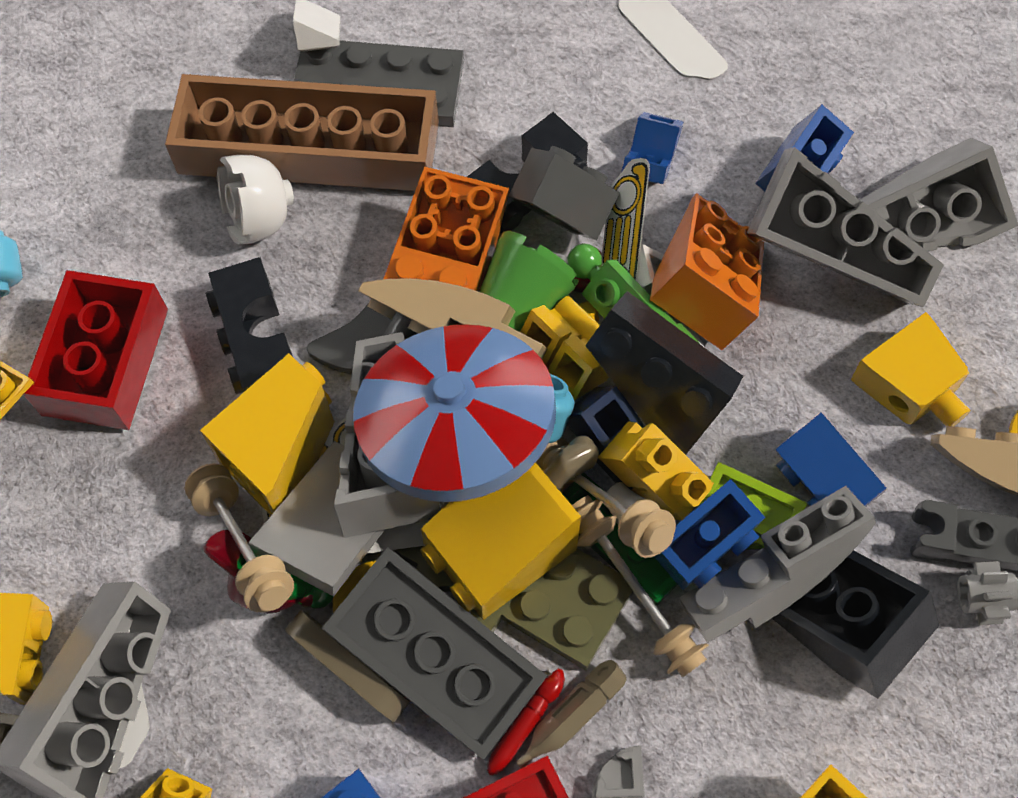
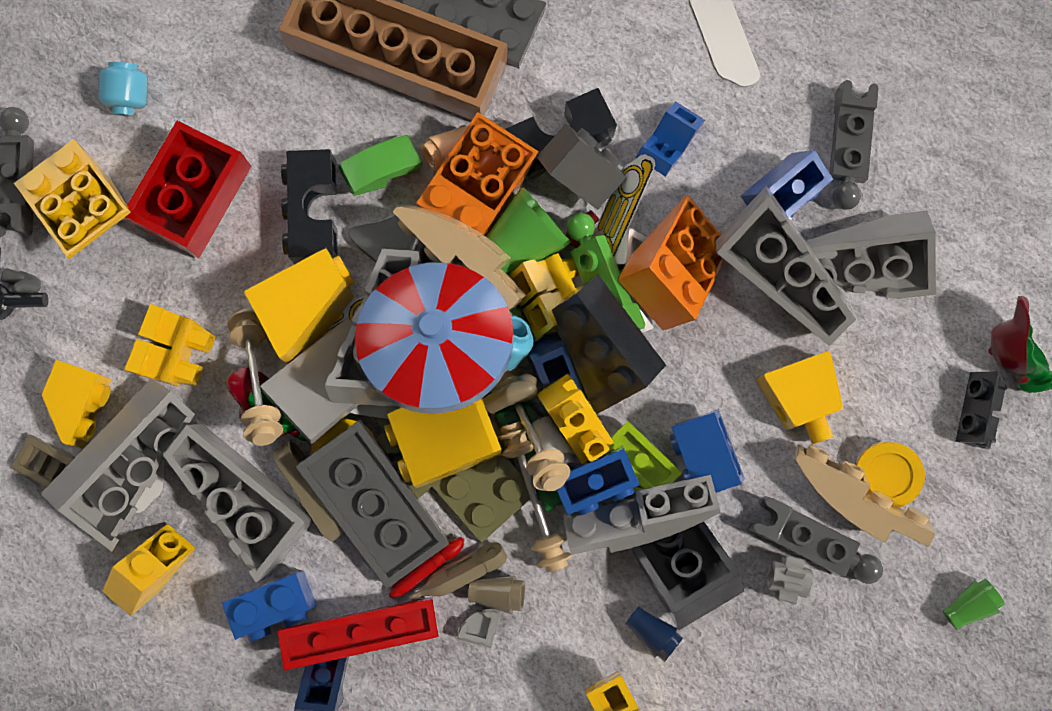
camera: 10 degrees right, 15 degrees up
white cylinder [217,155,294,245] -> none
none -> yellow hips [124,303,216,387]
none -> light grey wedge [163,424,314,583]
none -> bright green slope [338,135,423,196]
none -> light nougat cone [420,125,468,171]
none -> dark tan cone [468,576,525,614]
none -> dark blue cone [625,606,683,662]
none -> dark grey plate [829,80,879,210]

